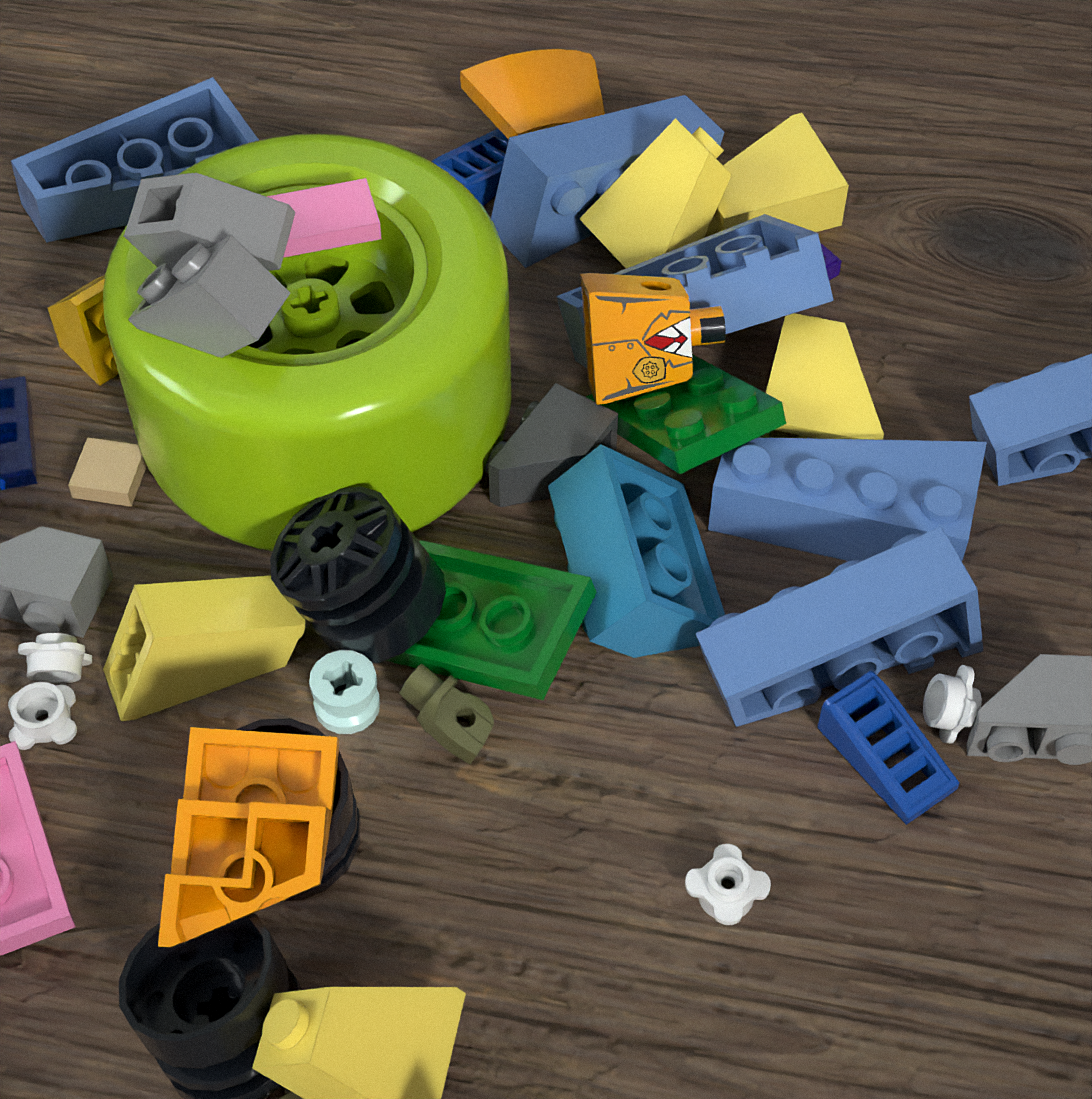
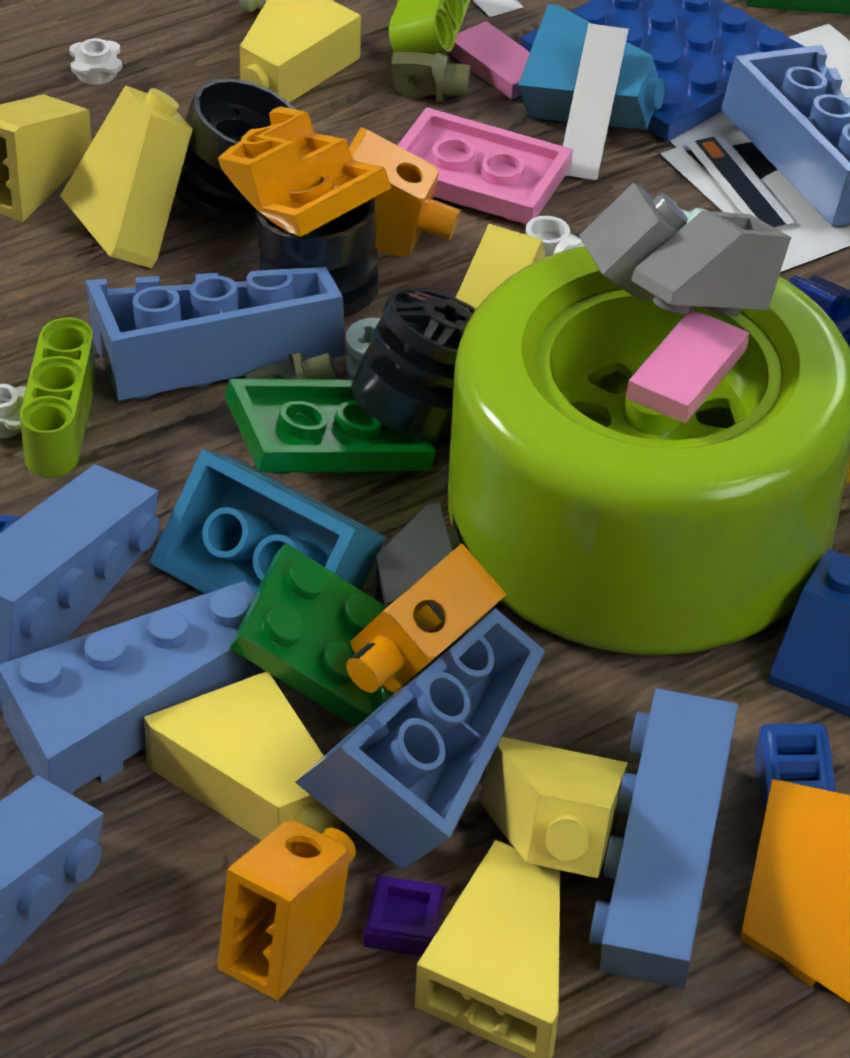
camera: 135 degrees right, 10 degrees down
none -> lime beam [20,317,96,478]
none -> medium blue wedge [86,267,345,401]
none -> light orange torso [217,821,356,1001]
none -> light orange torso [348,127,461,257]

